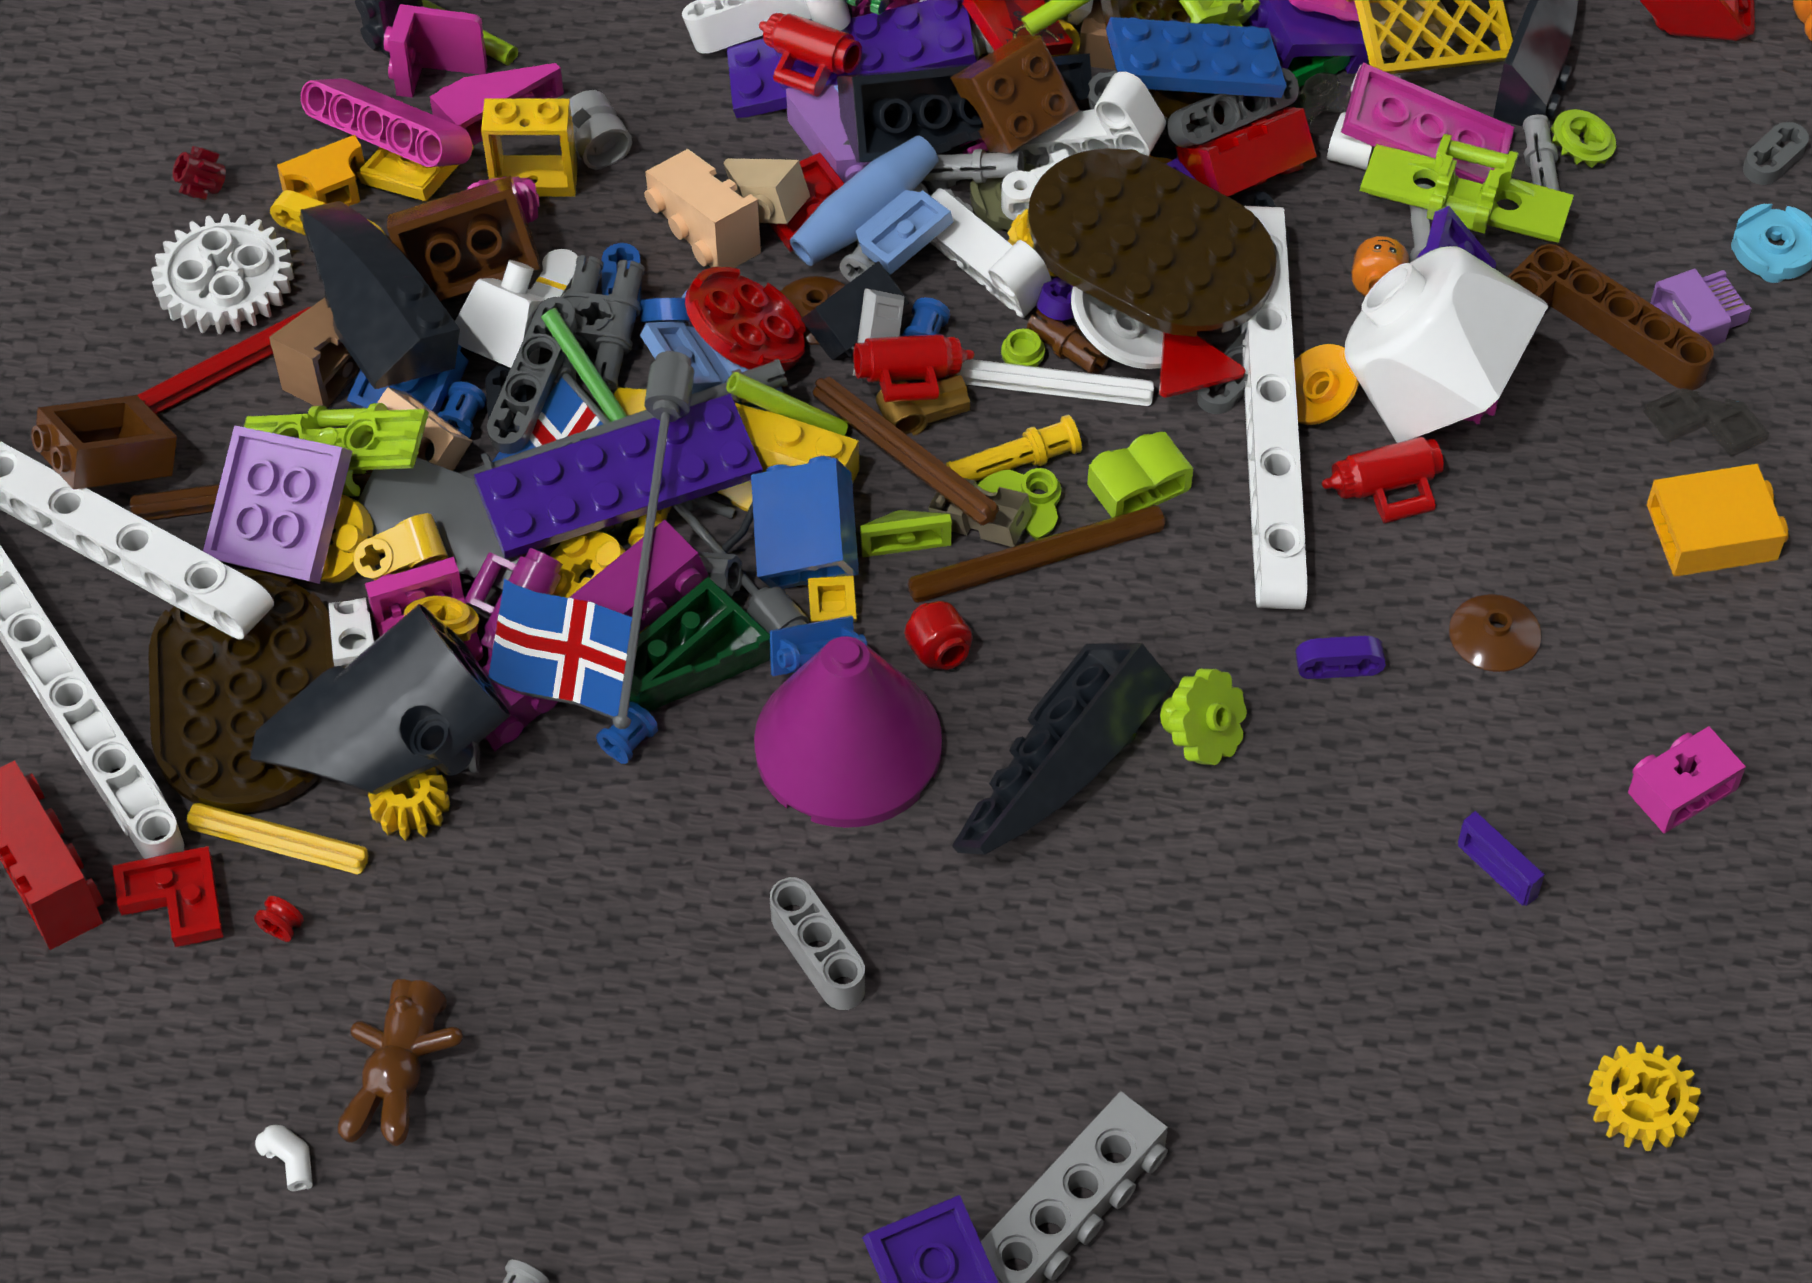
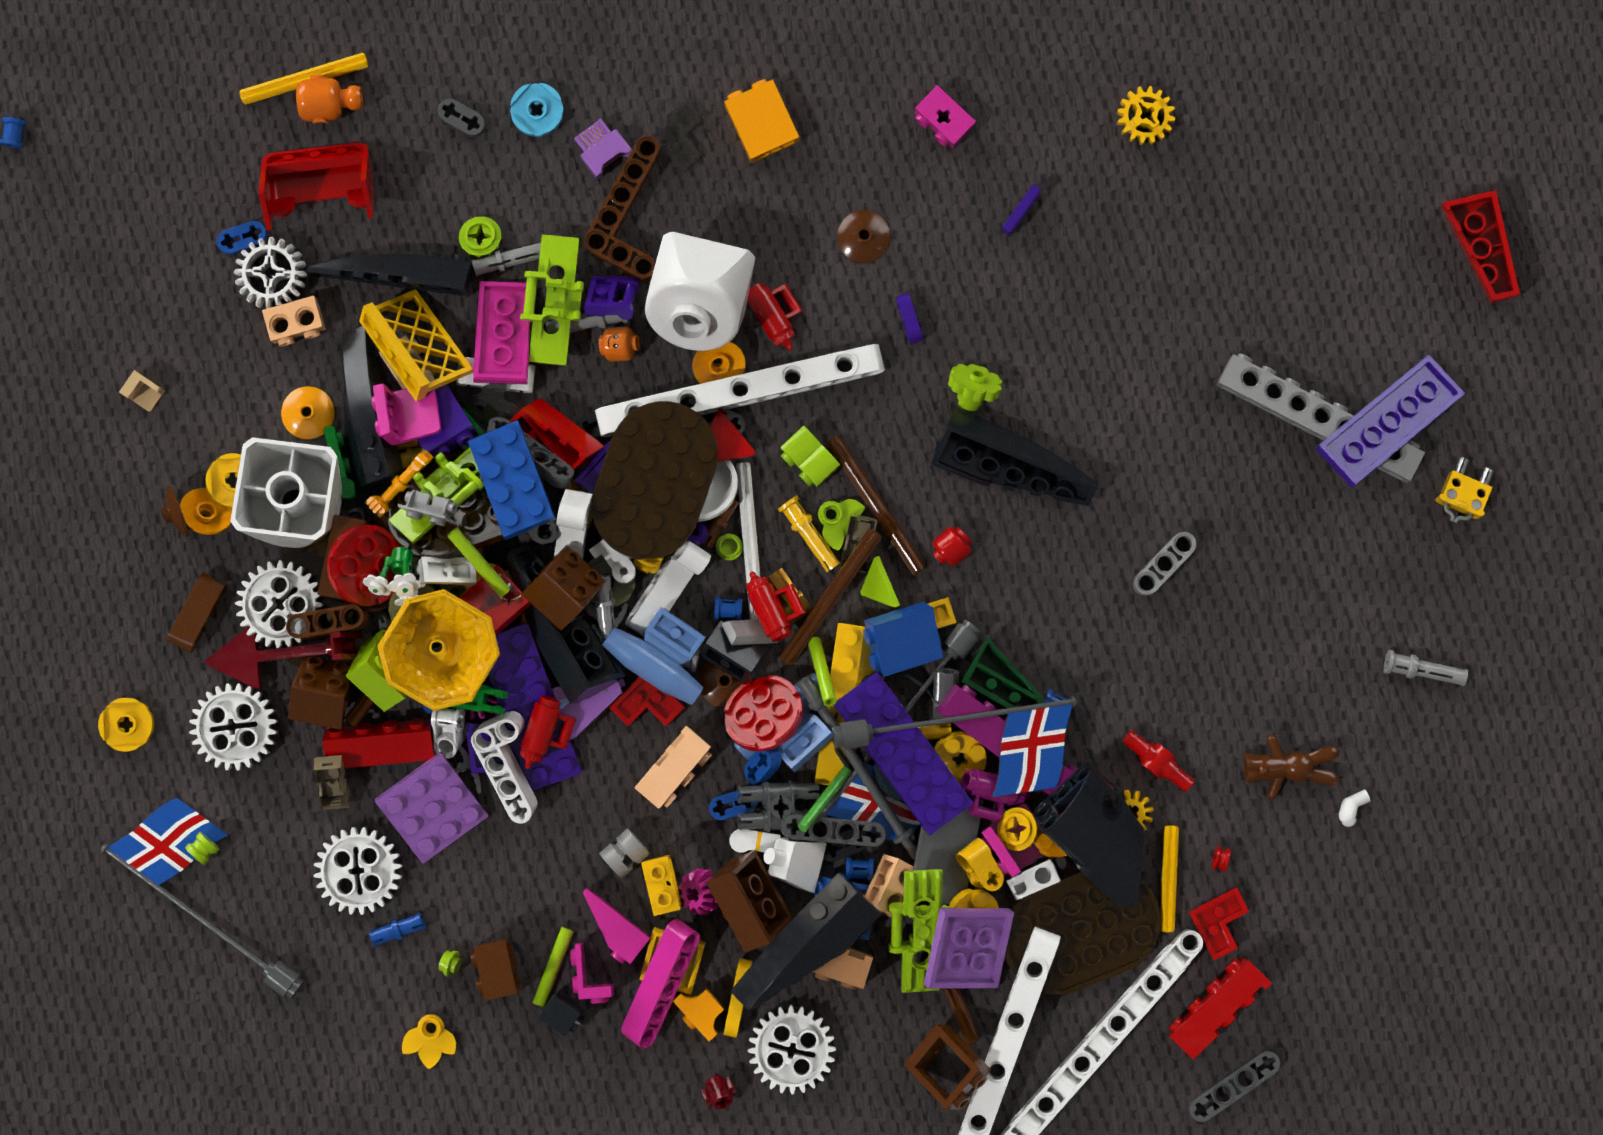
camera: 105 degrees left, 30 degrees up
red axle [137,307,311,415] -> none
tan slope [723,158,810,224] -> none
magenta cone [754,636,942,828] -> none
blue hinge [770,615,867,676] -> none
none -> red pin [1122,730,1195,792]

